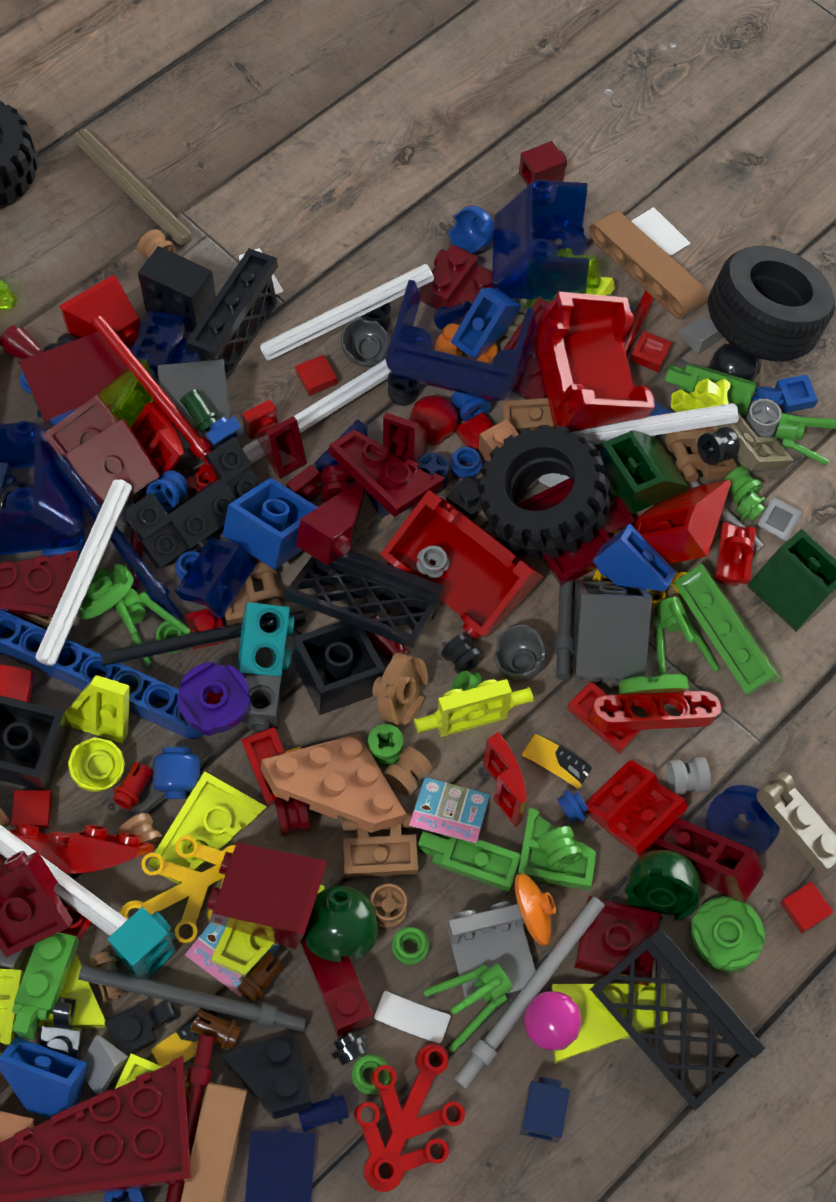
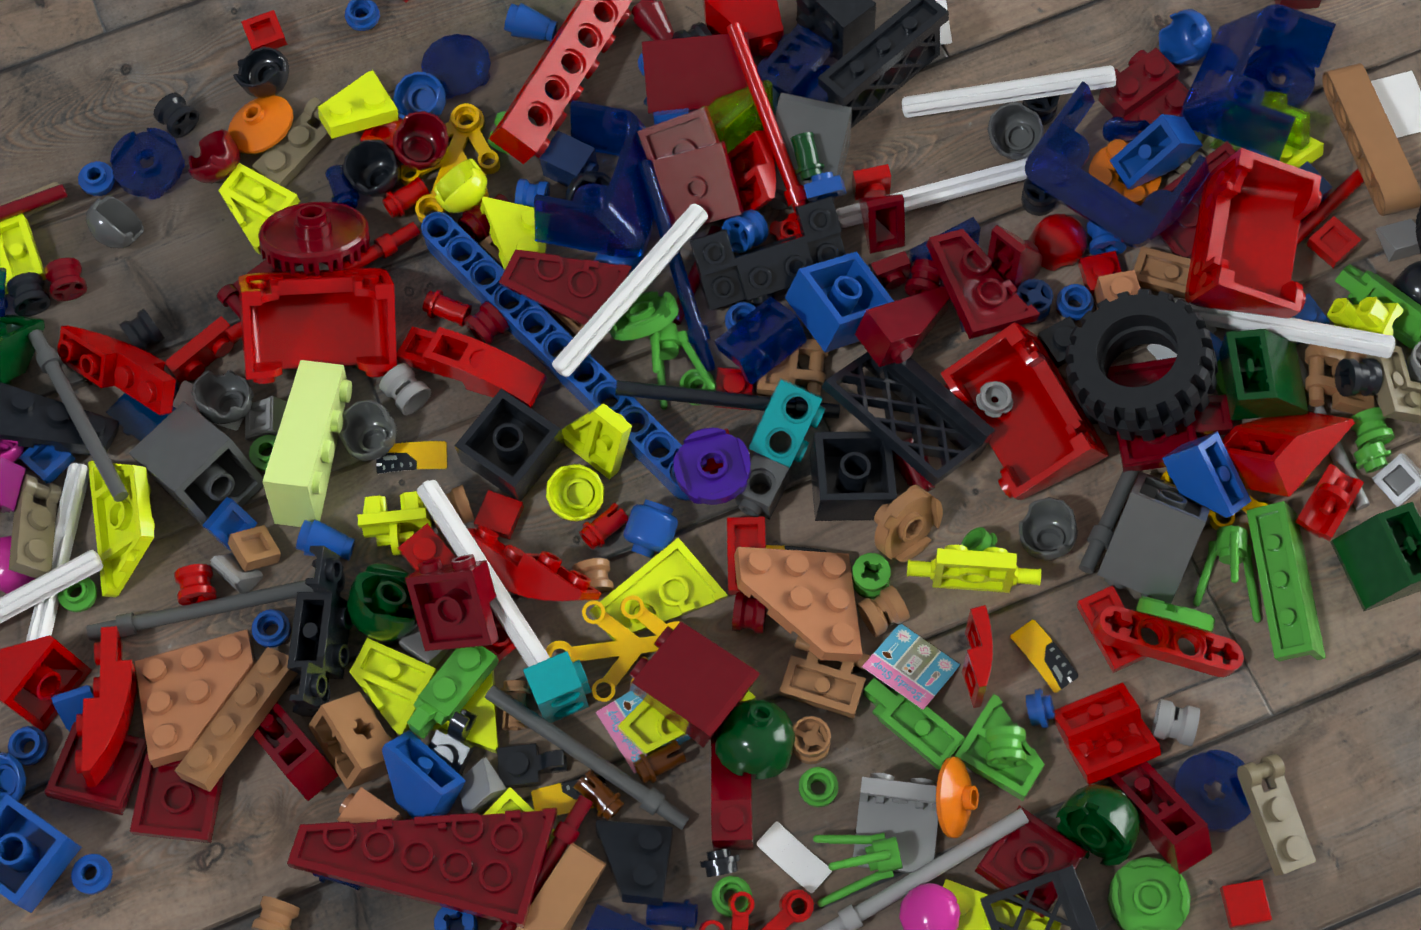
camera: 30 degrees right, 5 degrees up
red tile [295,355,337,396] -> none
black wheel [441,632,485,674] -> none

